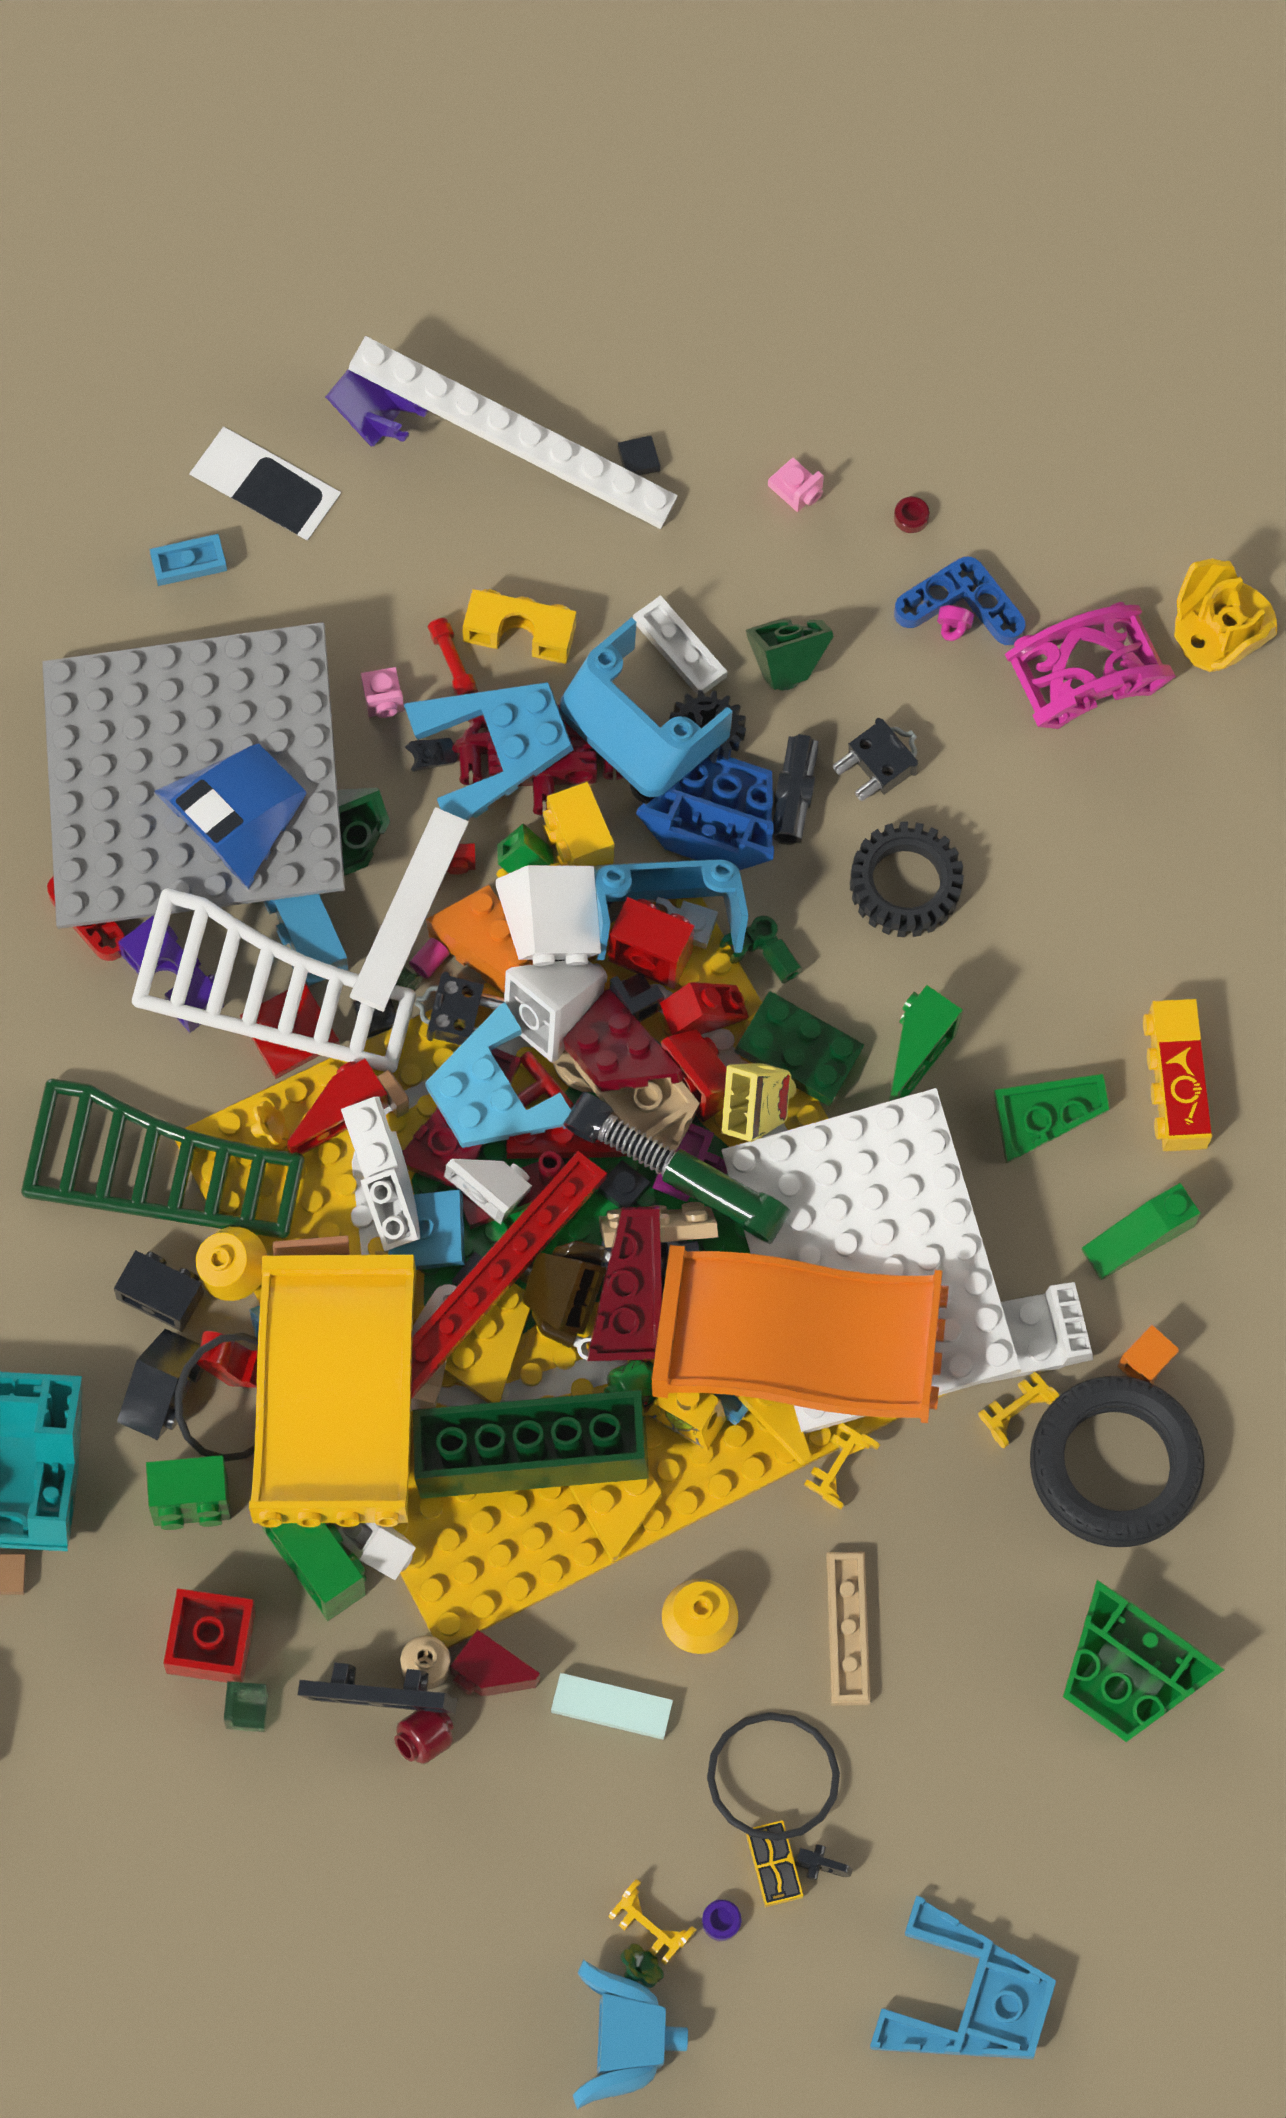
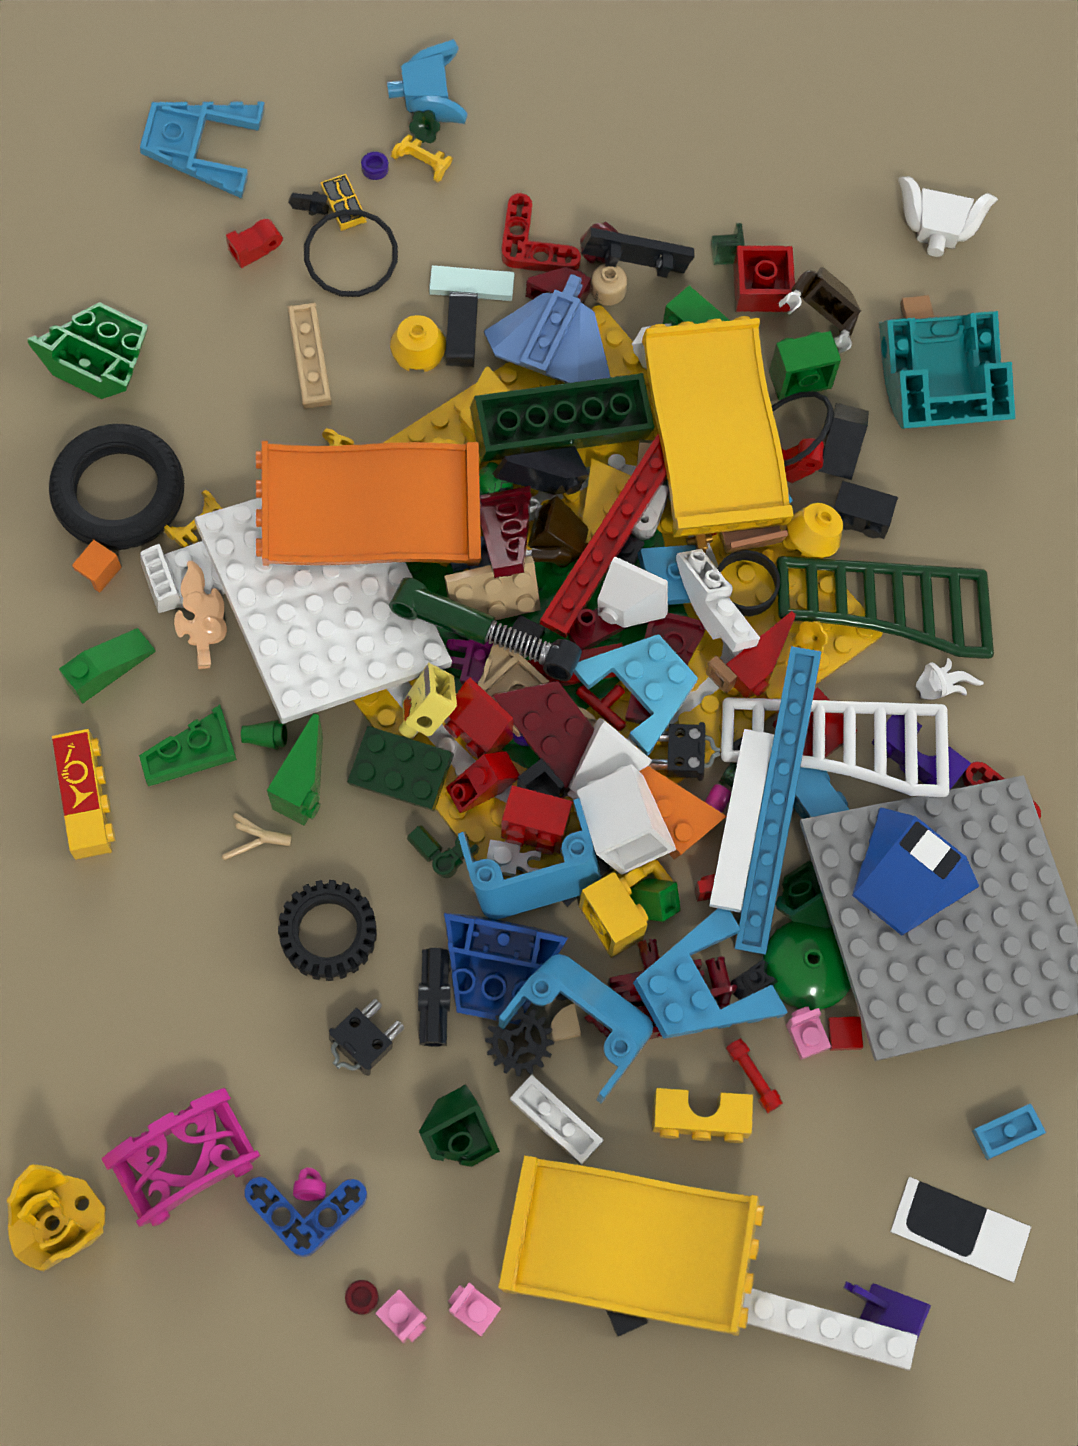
camera: 170 degrees right, 0 degrees up
none -> light nougat piece [174,561,227,669]
none -> tan plant [222,813,292,860]
none -> red leg [225,219,283,268]
none -> green cone [241,719,288,750]
none -> bright pink bracket [375,1289,427,1343]
none -> black beam [446,292,478,367]
none -> medium blue panel [484,274,610,383]
none -> black slope [492,446,590,495]
none -> yellow panel [498,1155,764,1336]
none -> red beam [501,193,581,272]
none -> black tyre [717,550,780,616]
none -> dark azure plate [735,646,821,955]
none -> green dish [763,921,851,1011]
none -> dark brown torso [779,267,861,354]
none -> red tile [828,1016,863,1051]
none -> white piece [915,658,984,700]

